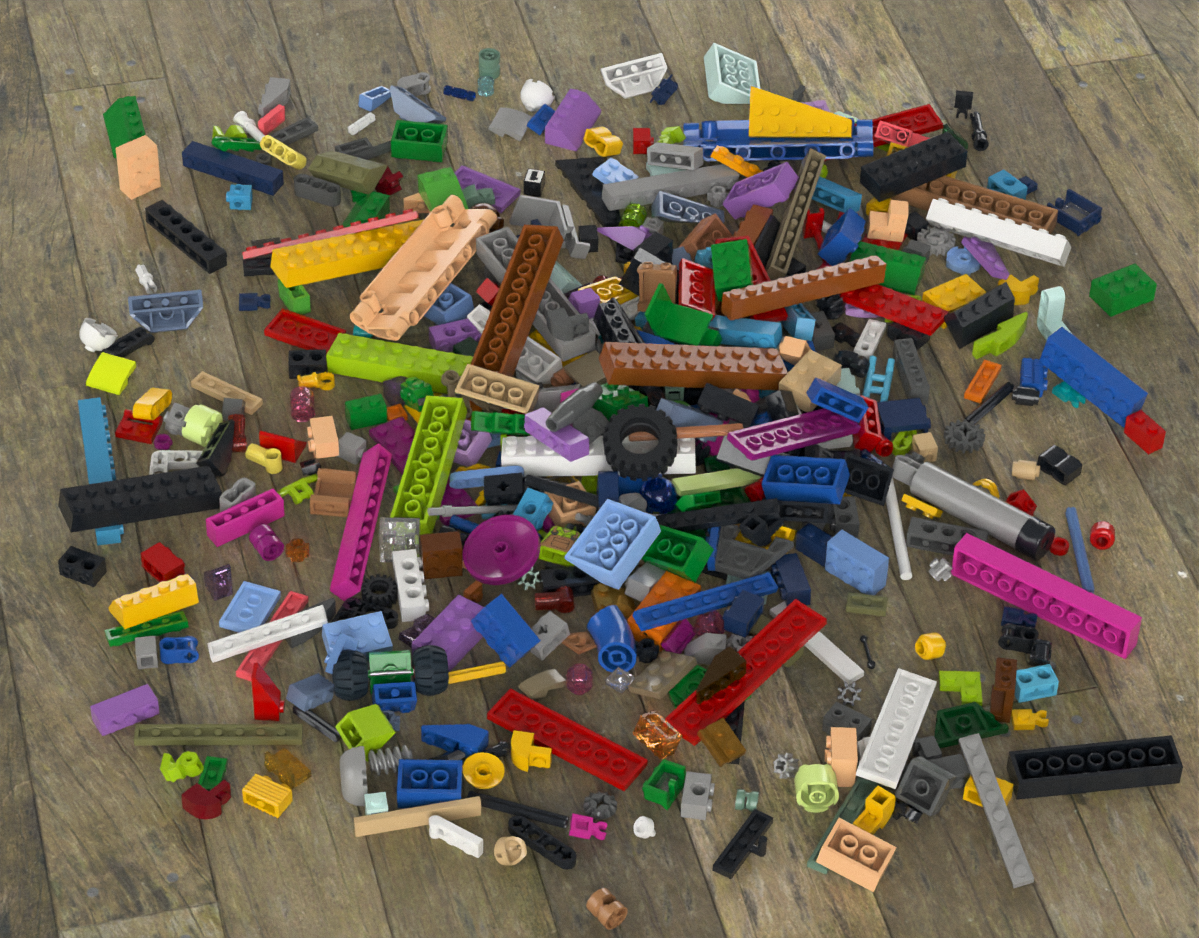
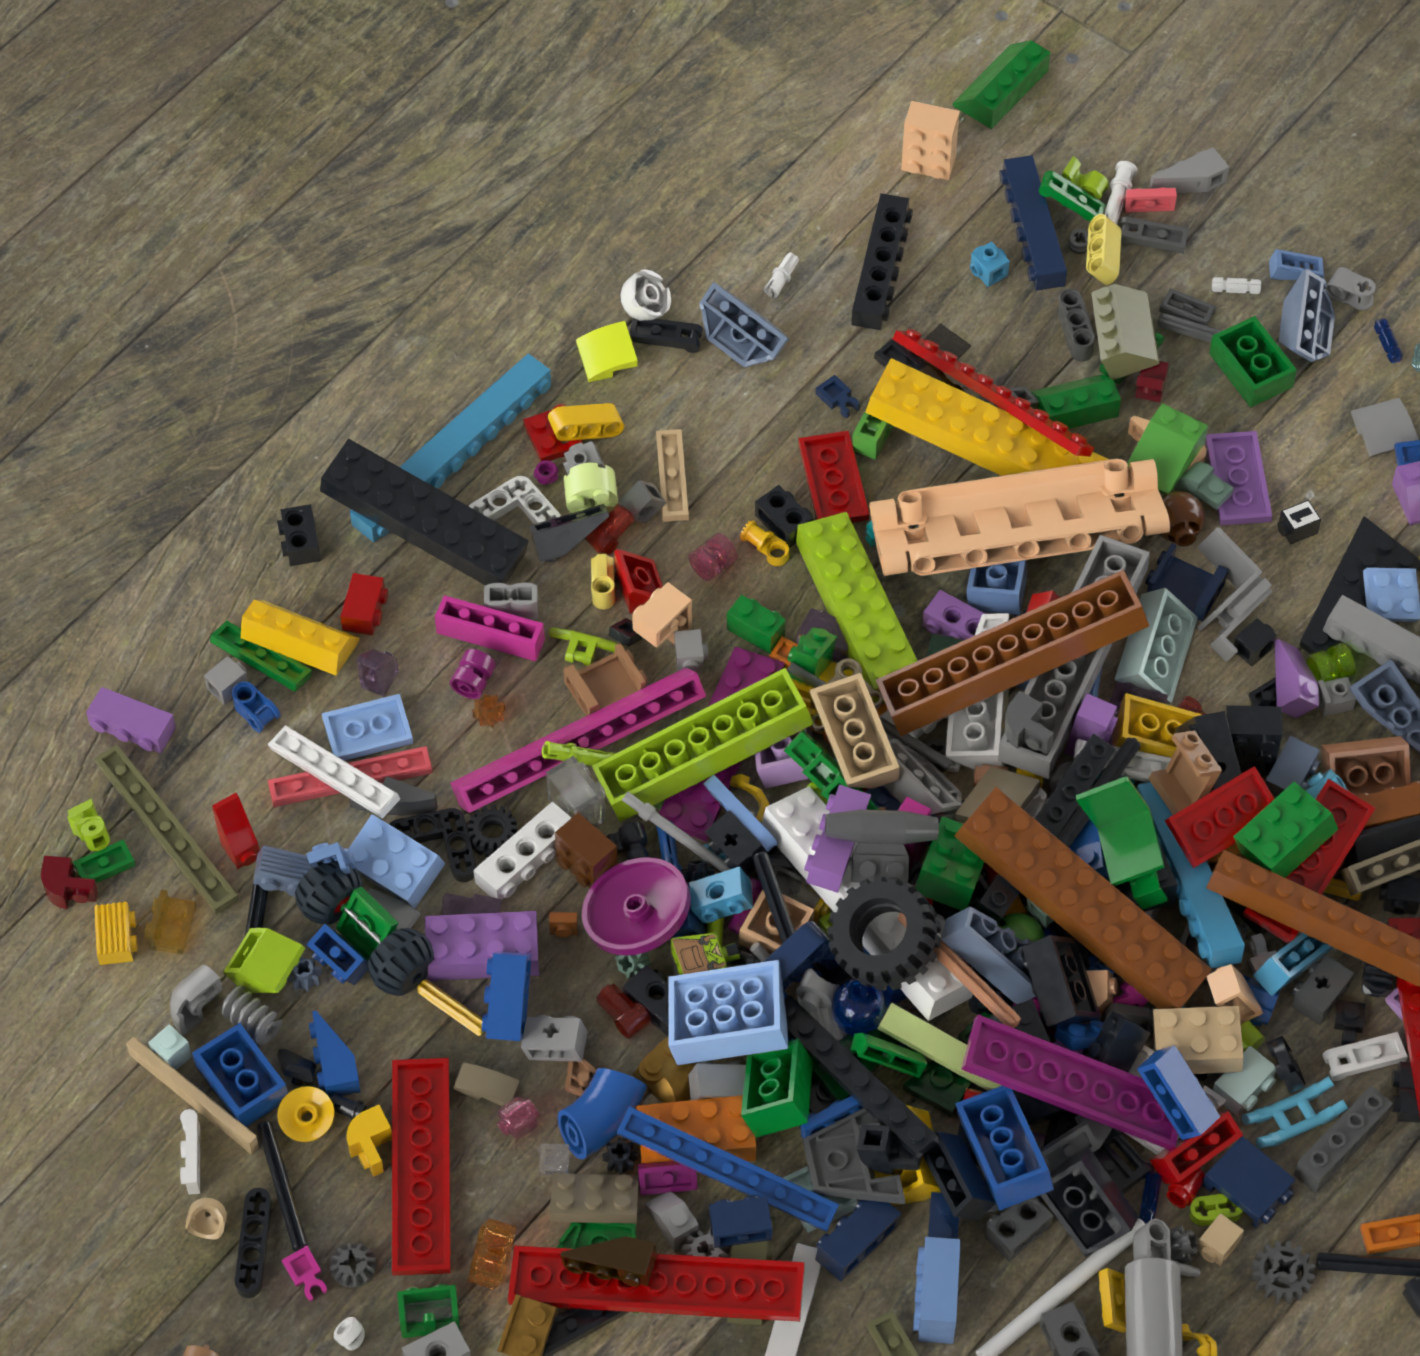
camera: 55 degrees right, 15 degrees up
clear pink brick [692,610,725,637] -> none
none -> lime pin [542,741,616,766]

